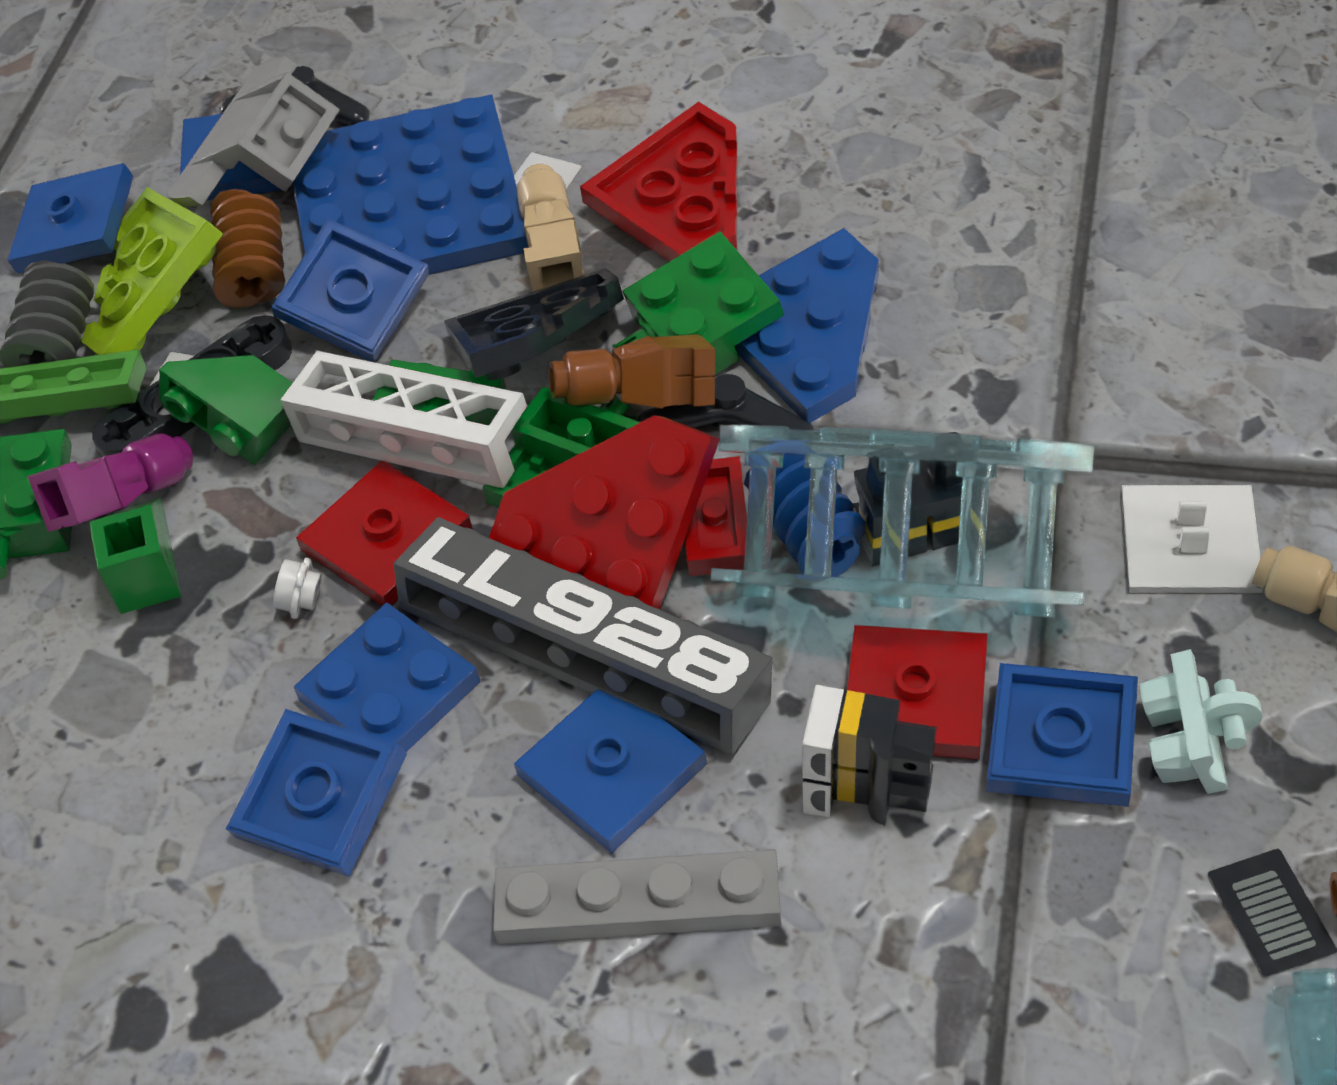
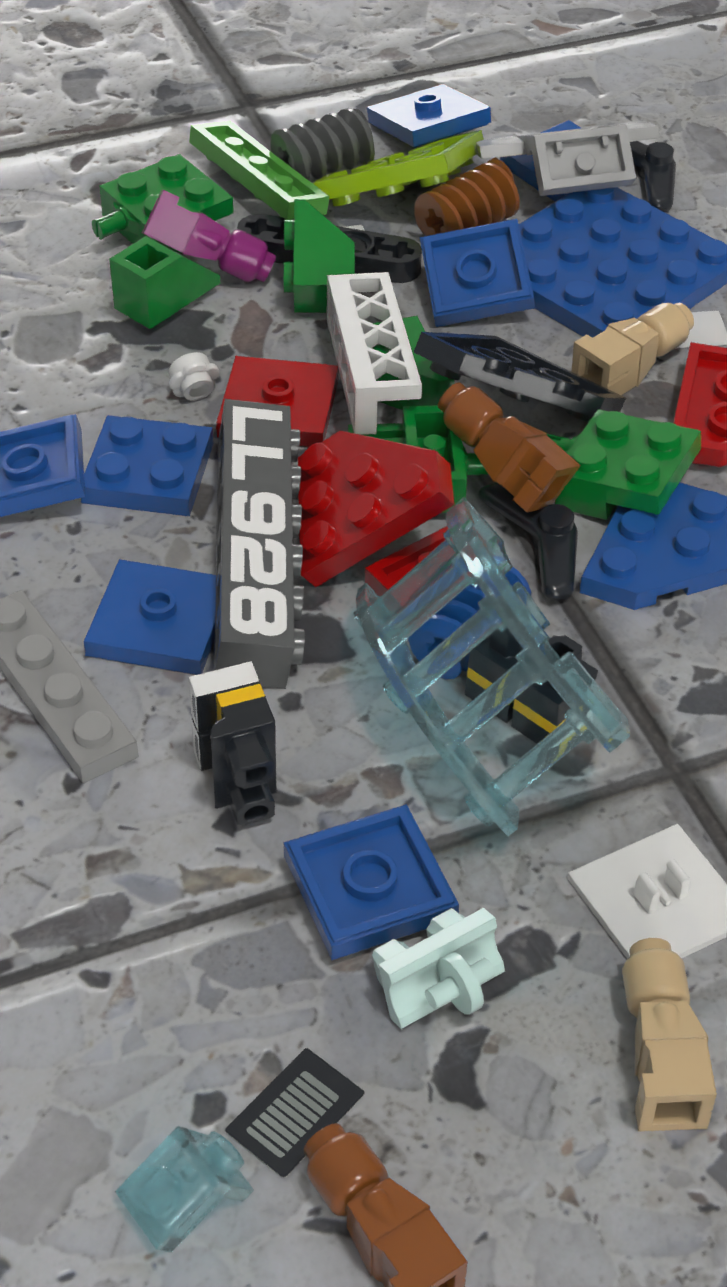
camera: 50 degrees right, 5 degrees down
red plate [847,625,988,759] -> none

